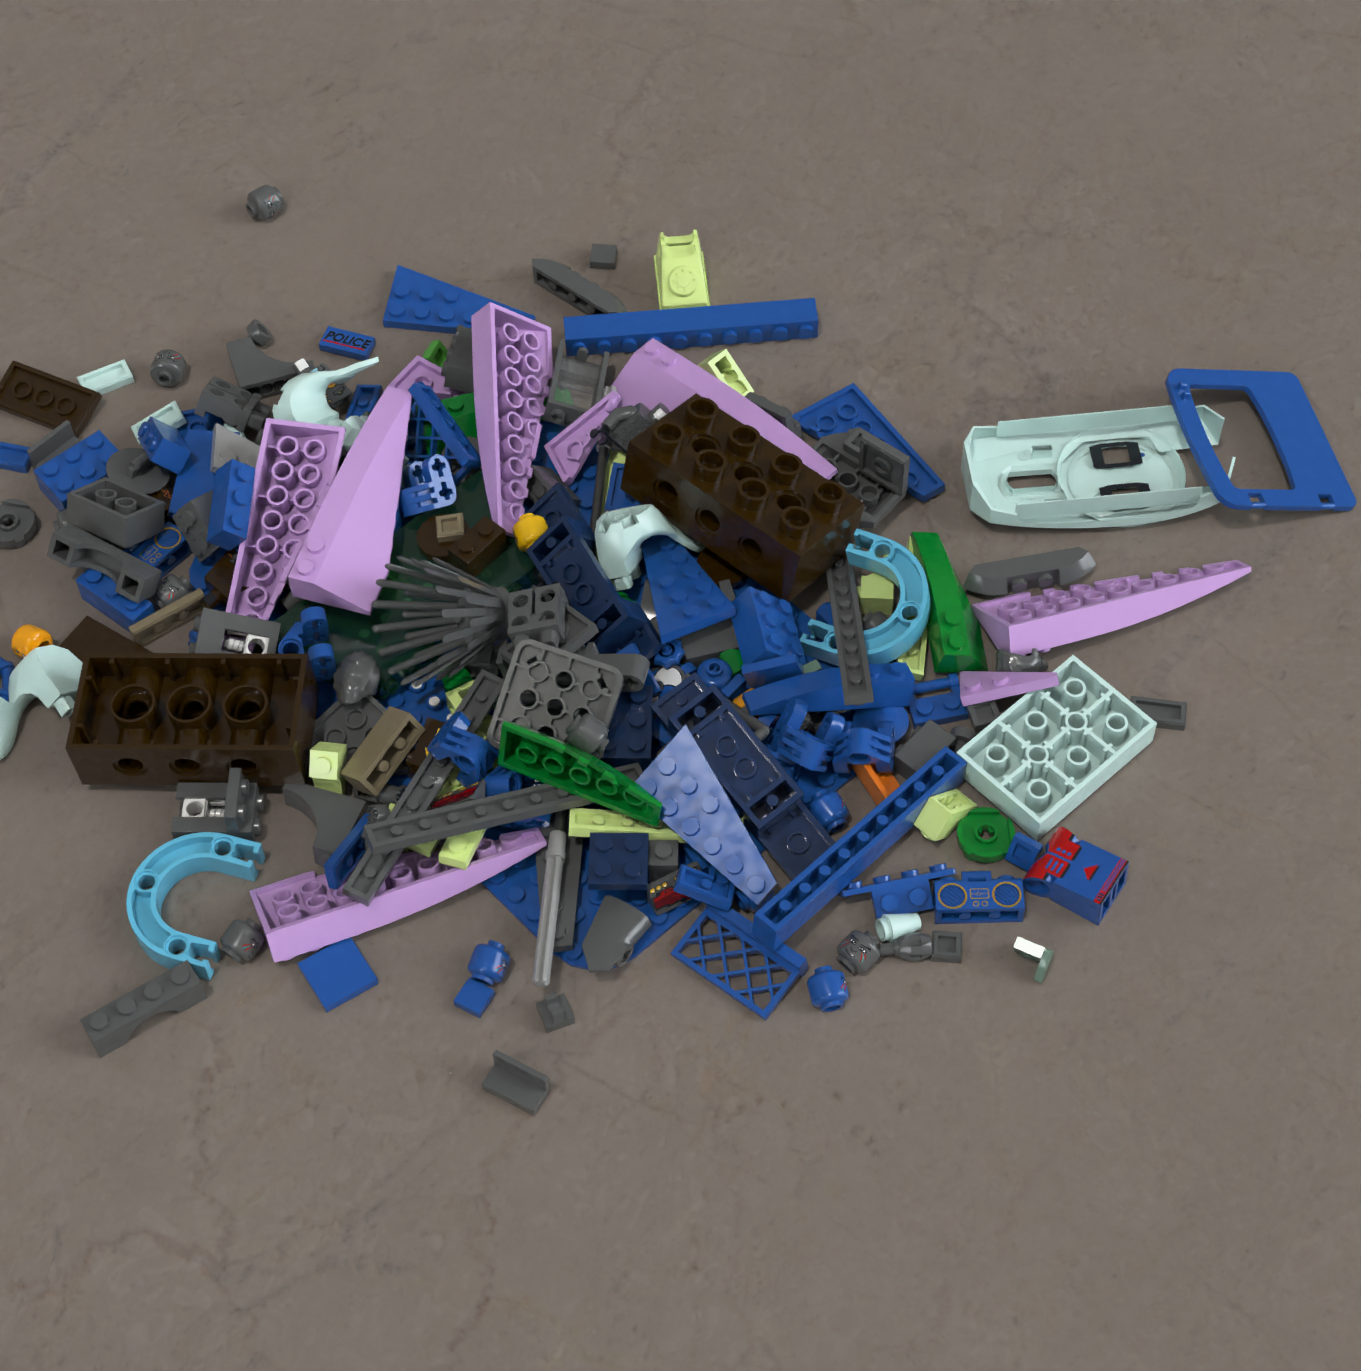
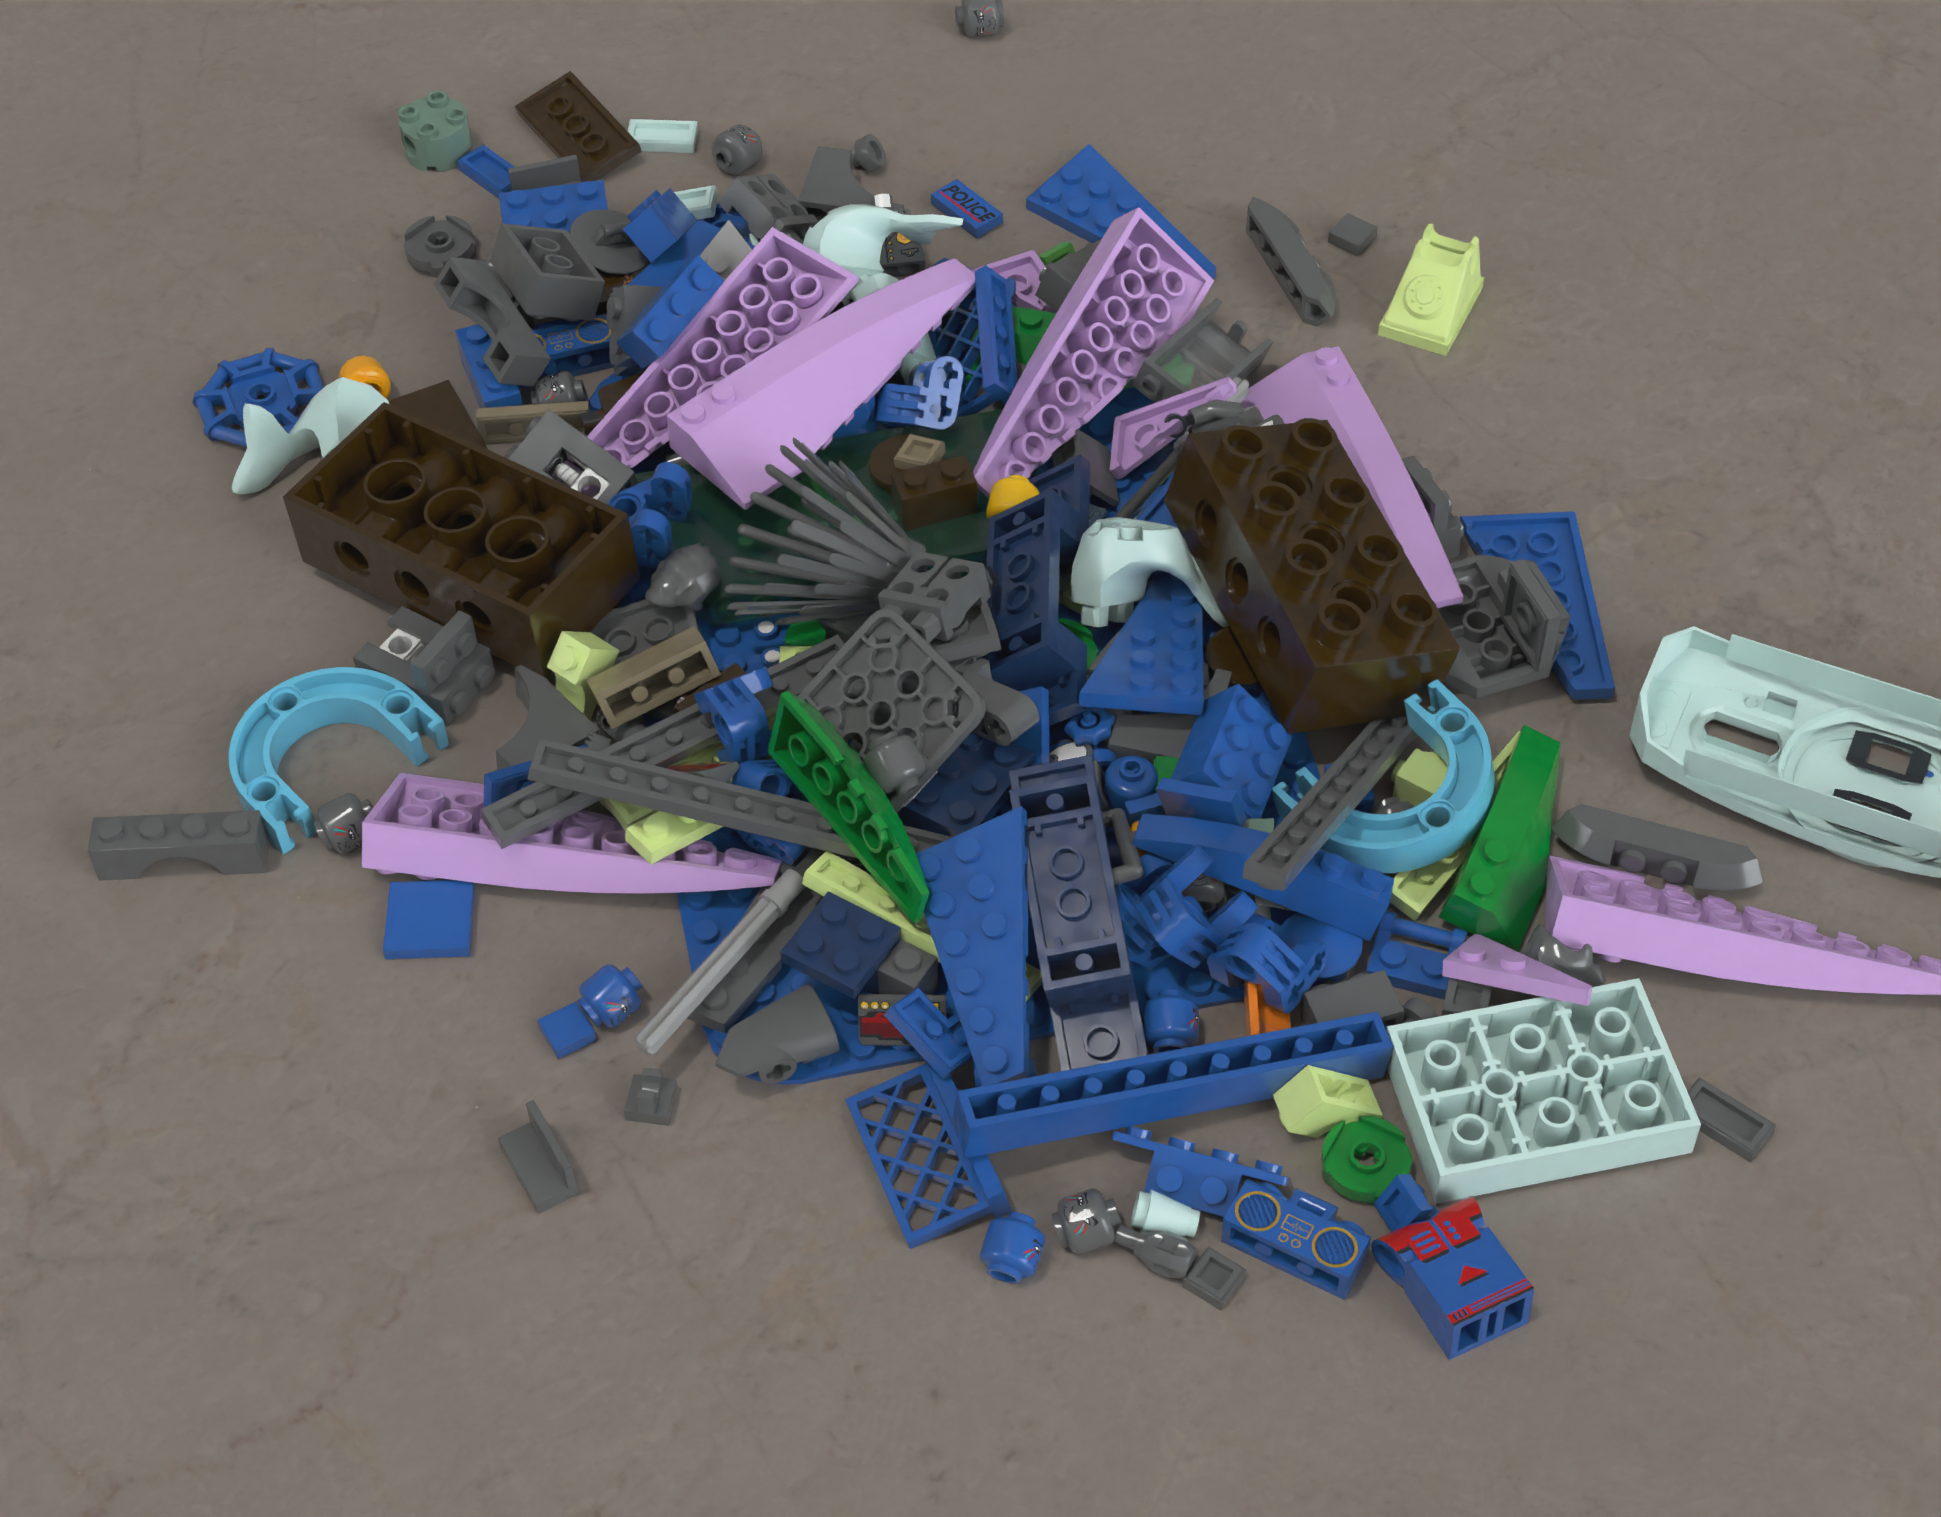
camera: 30 degrees right, 5 degrees down
blue brick [563,298,818,357] -> none
yellowish green arch [697,349,754,397] -> none
sand green tile [1013,937,1054,983] -> none

